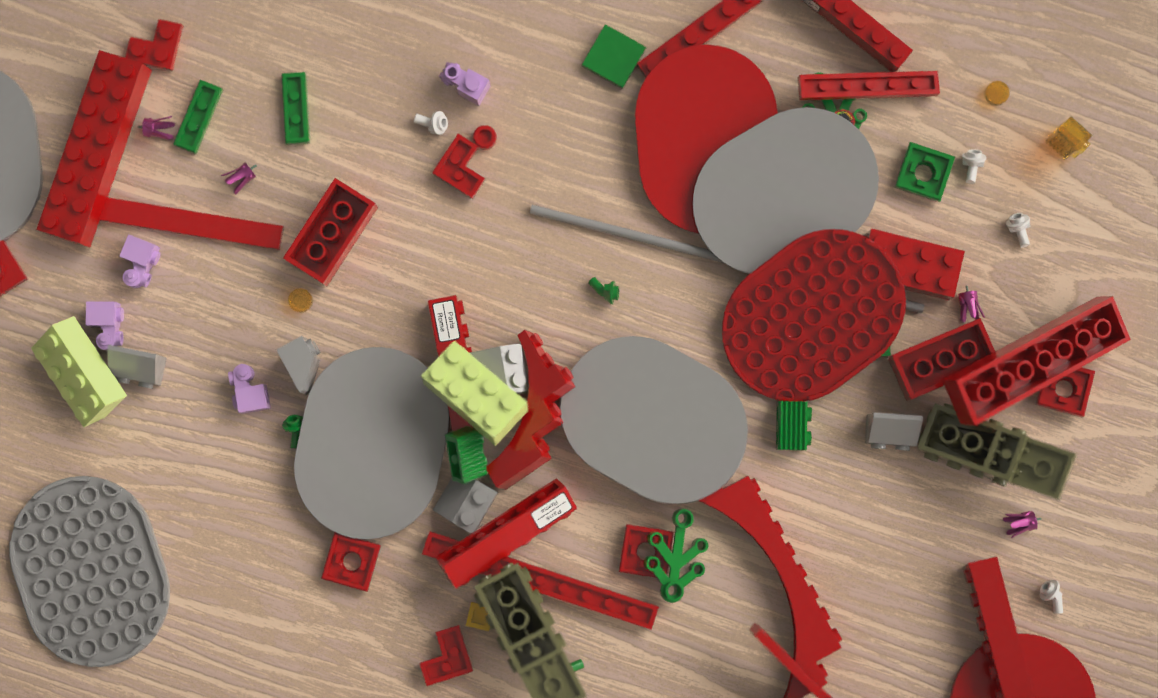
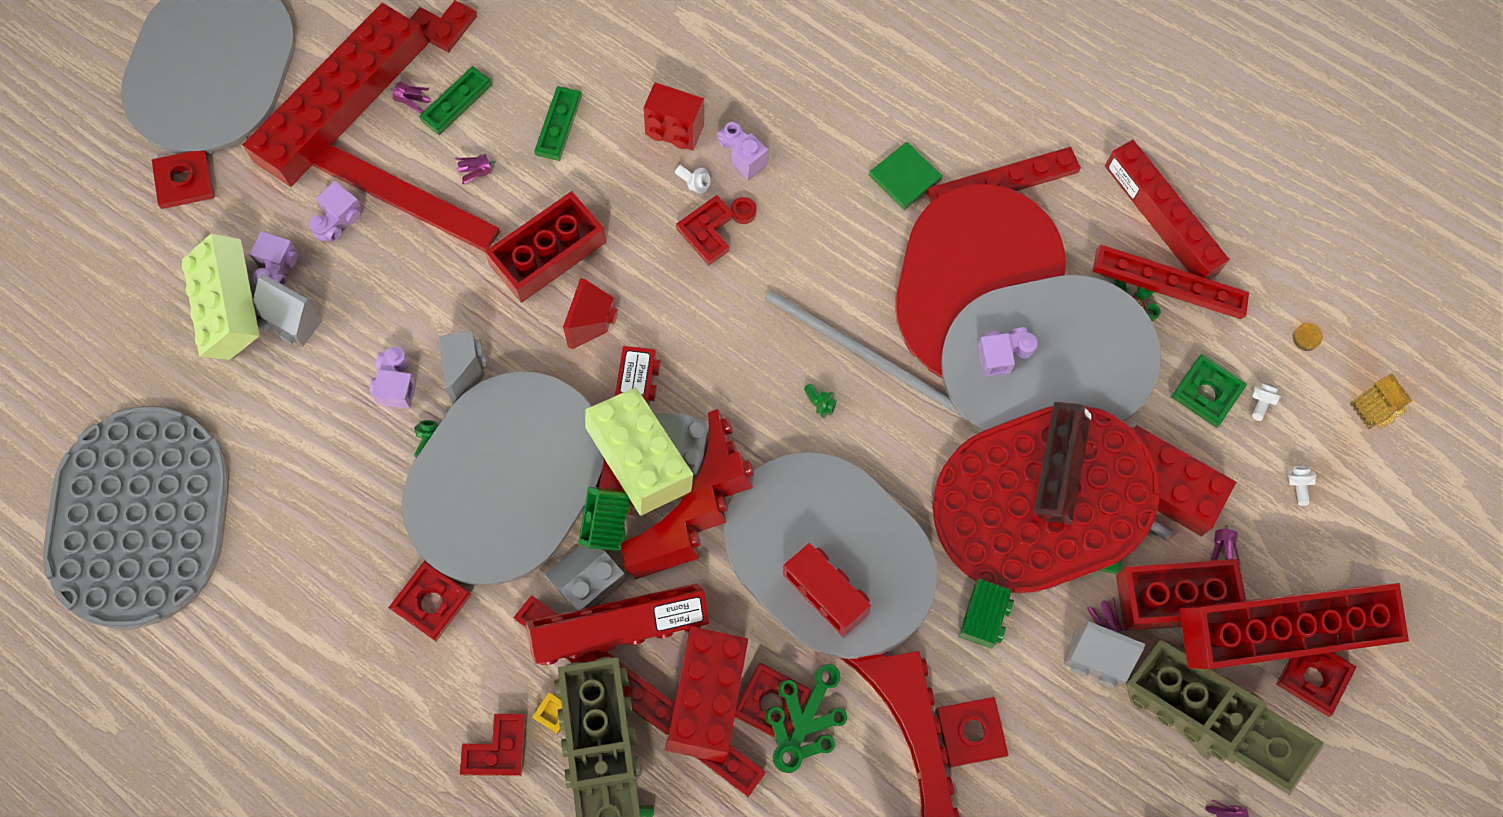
camera: 10 degrees right, 15 degrees down
clear yellow tile [288,288,313,313] -> none
none -> red slope [563,278,618,349]
none -> red brick [643,82,704,150]
none -> red brick [664,626,749,763]
none -> red brick [783,542,871,637]
none -> red piece [936,697,1009,768]
none -> lavender brick [978,327,1038,377]
none -> clear smoke brick [1033,402,1092,525]
none -> flat silver piece [1087,597,1124,633]

